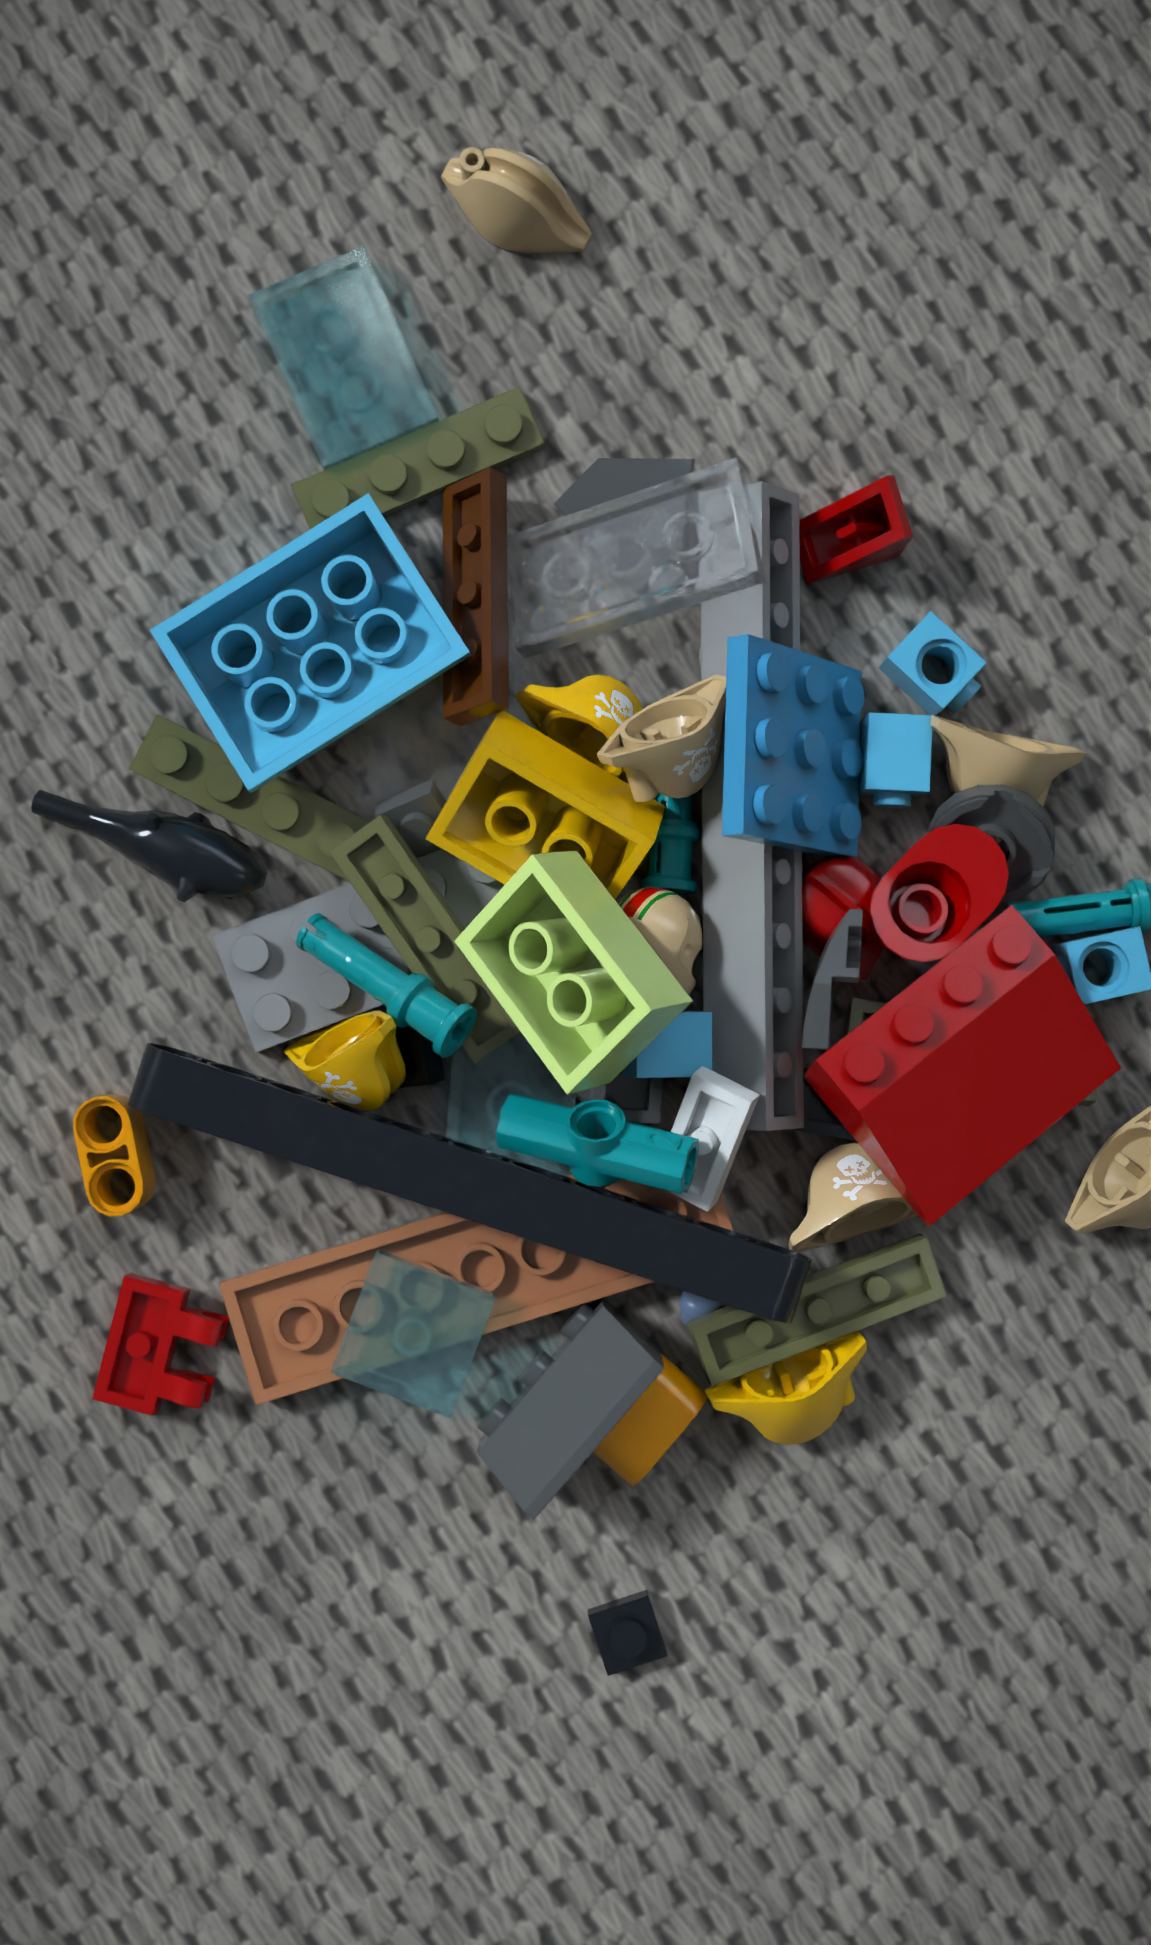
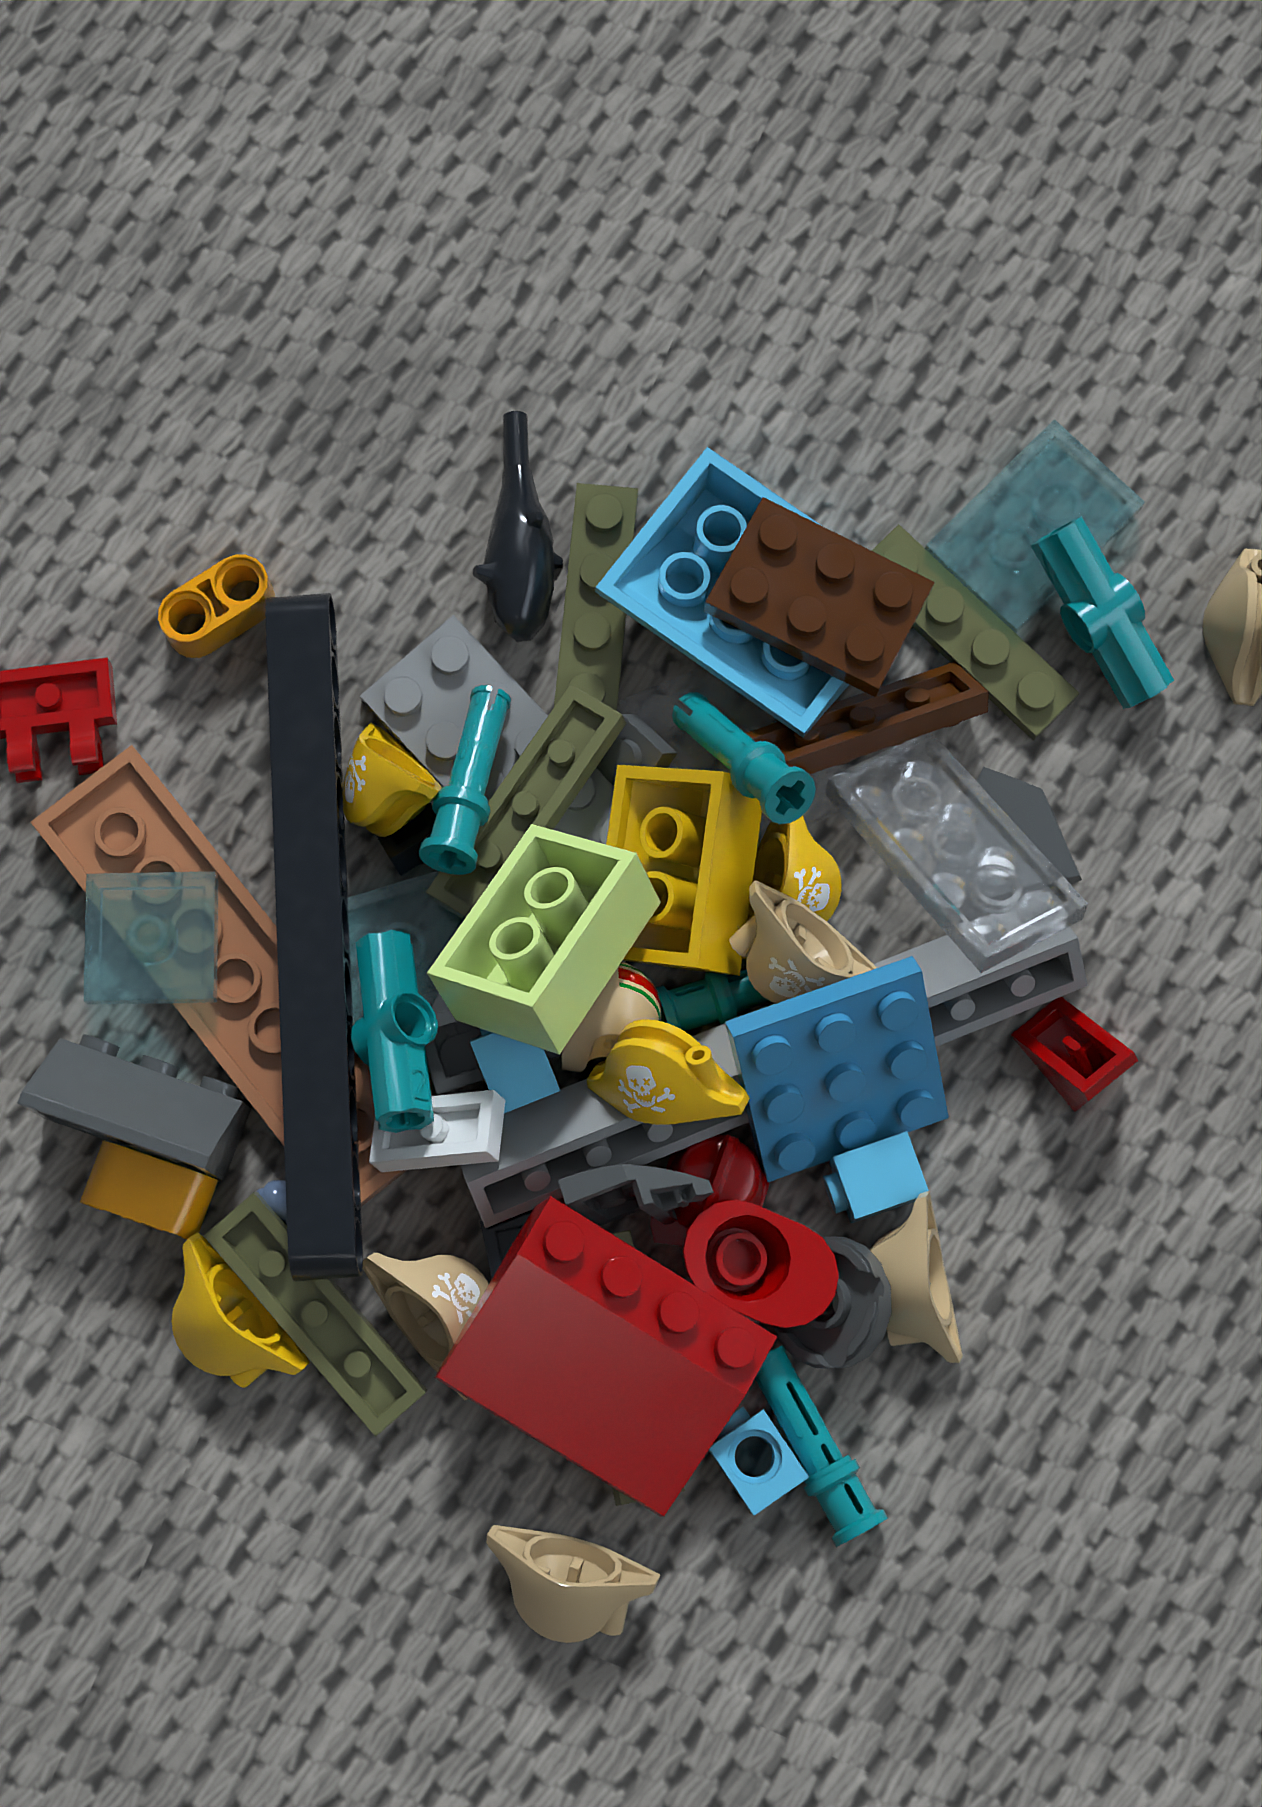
camera: 70 degrees right, 10 degrees down
medium azure brick [878,611,987,716] -> none
none -> yellow hat [587,1019,750,1125]
none -> teal pin [672,692,816,824]
none -> reddish brown plate [704,497,935,698]
none -> teal piece [1031,516,1174,709]

